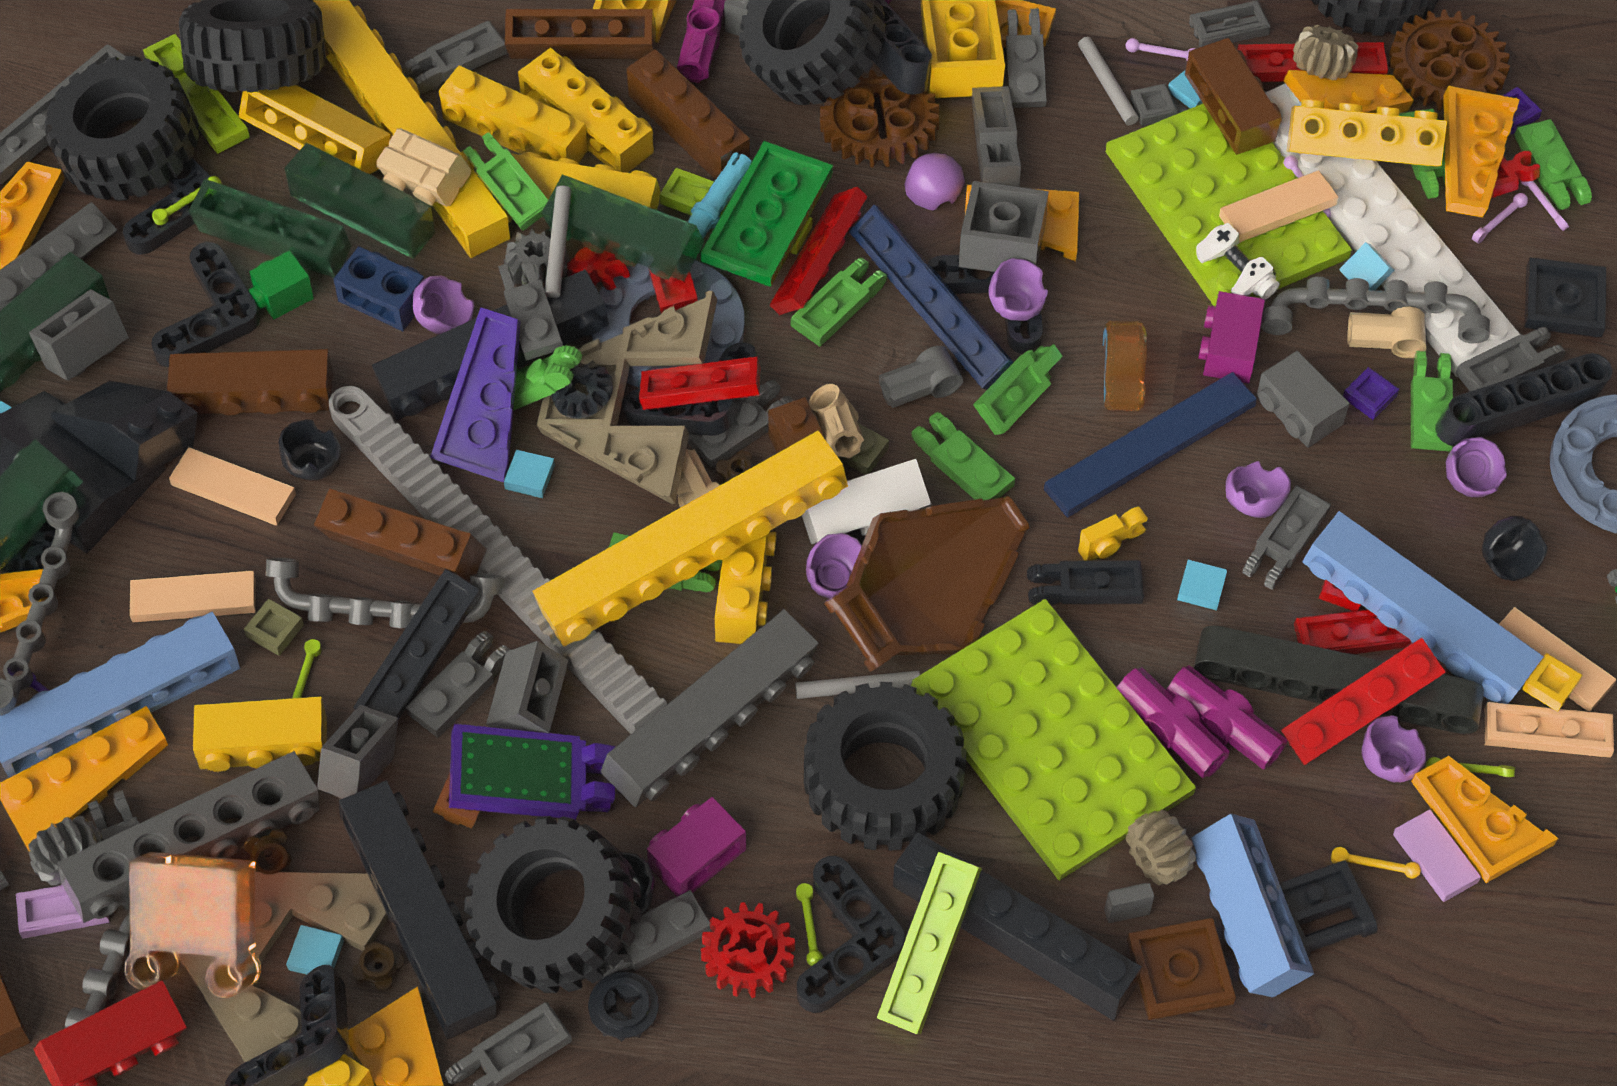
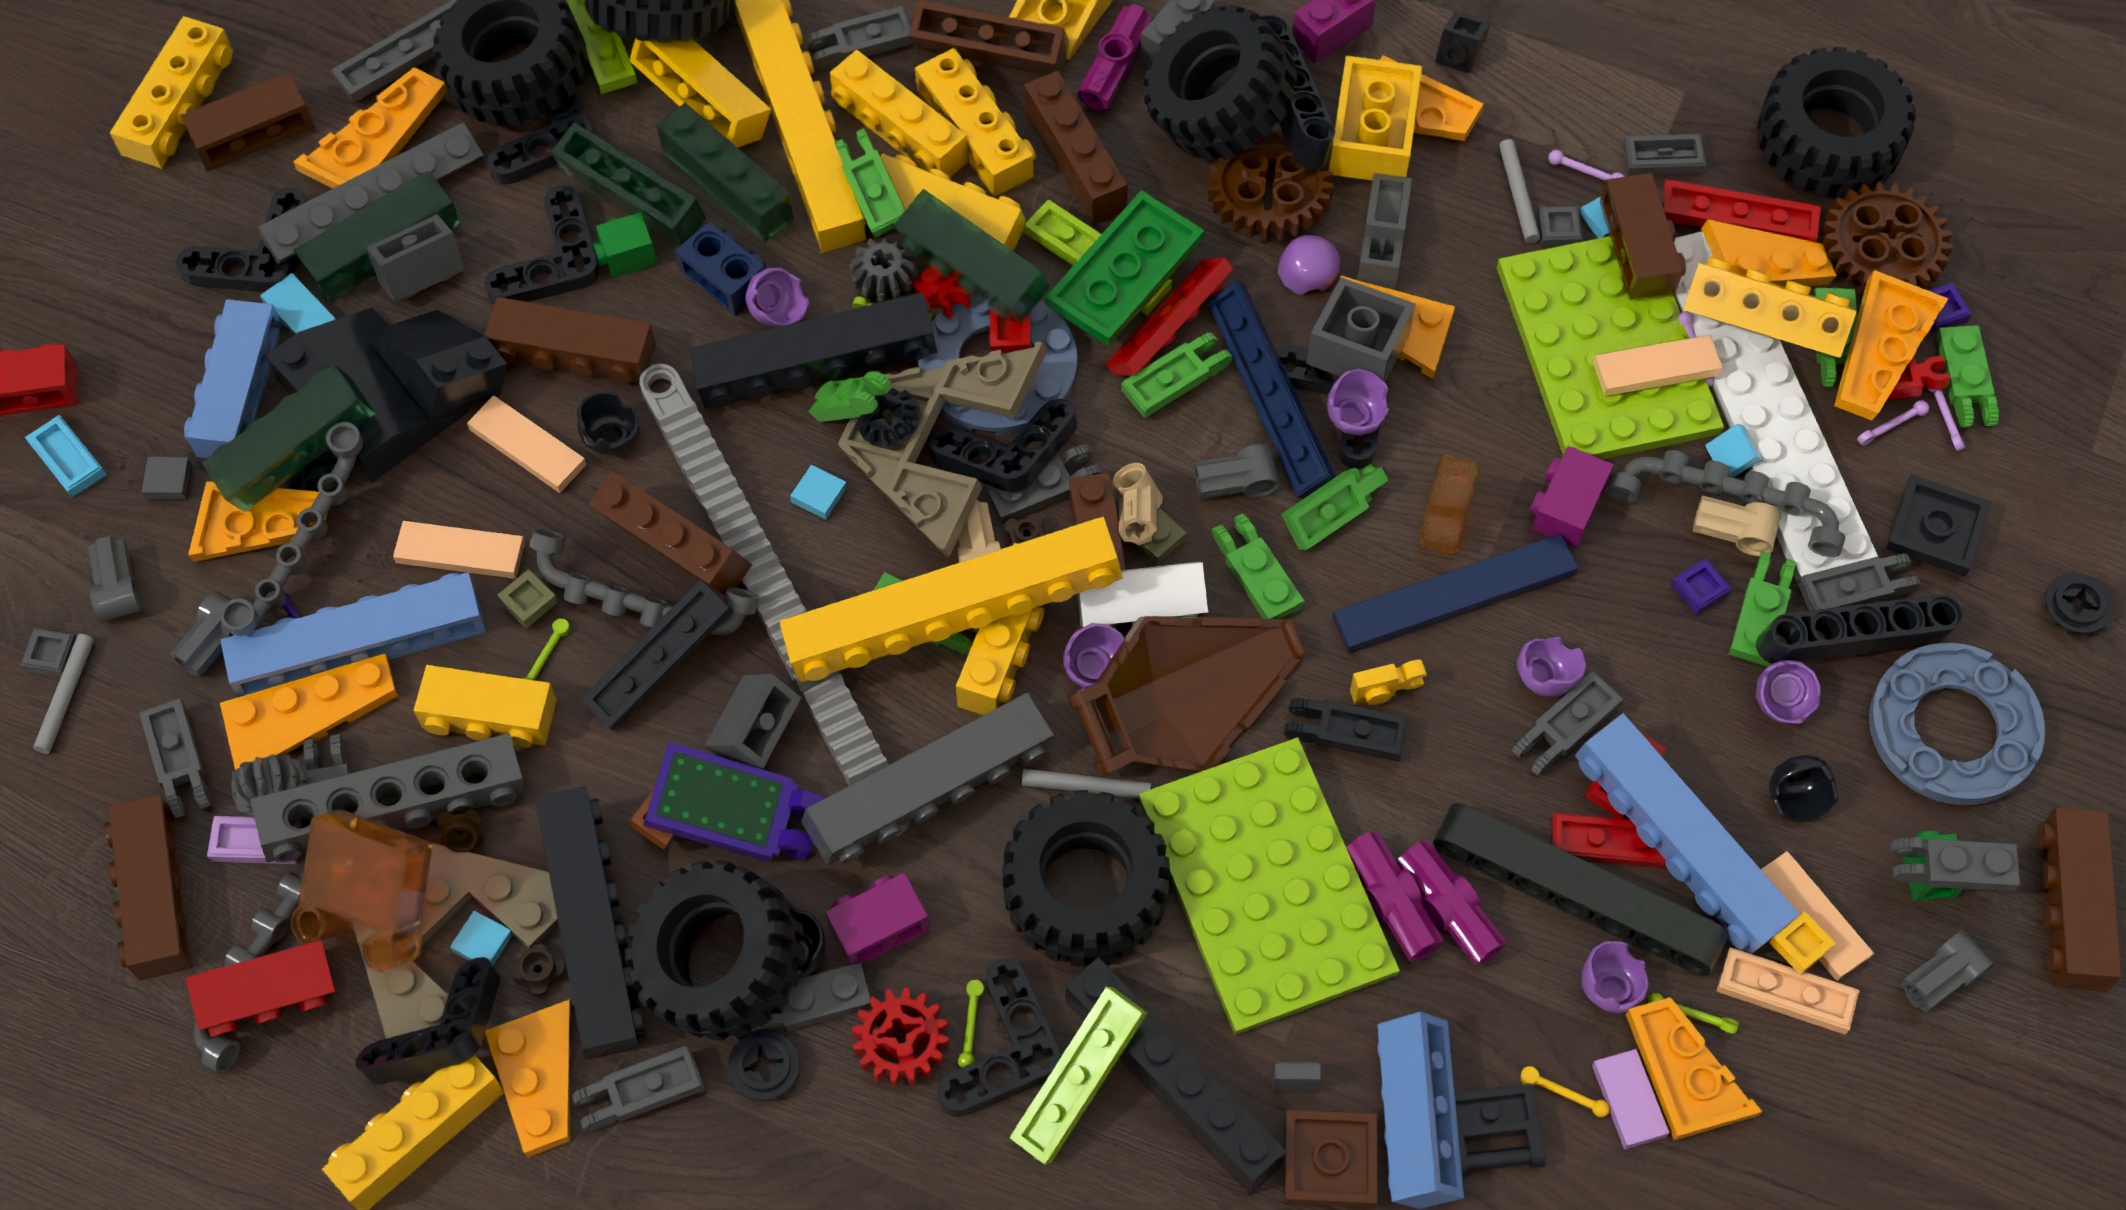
camera: 15 degrees right, 5 degrees up
lime hinge [152,176,221,225] -> none
dark grey brick [317,705,398,799] -> none
tan brick [377,128,471,207] -> none
dark grey hinge [405,631,511,738] -> none
dark purple wing [430,307,521,483] -> none
dark grey hinge [498,256,563,361] -> none
light grey bar [545,186,571,298] -> none
red plate [639,356,761,410] -> none
medium azure pin [676,152,752,251] -> none
dark grey hinge [1006,8,1047,108] -> none
dark tan gear [1126,809,1196,886] -> none
medium azure tile [1177,560,1227,611] -> none
white piece [1196,223,1280,299] -> none
dark grey brick [1257,351,1349,448] -> none
red plate [1280,638,1446,765] -> none
dark tan gear [1293,25,1358,81] -> none

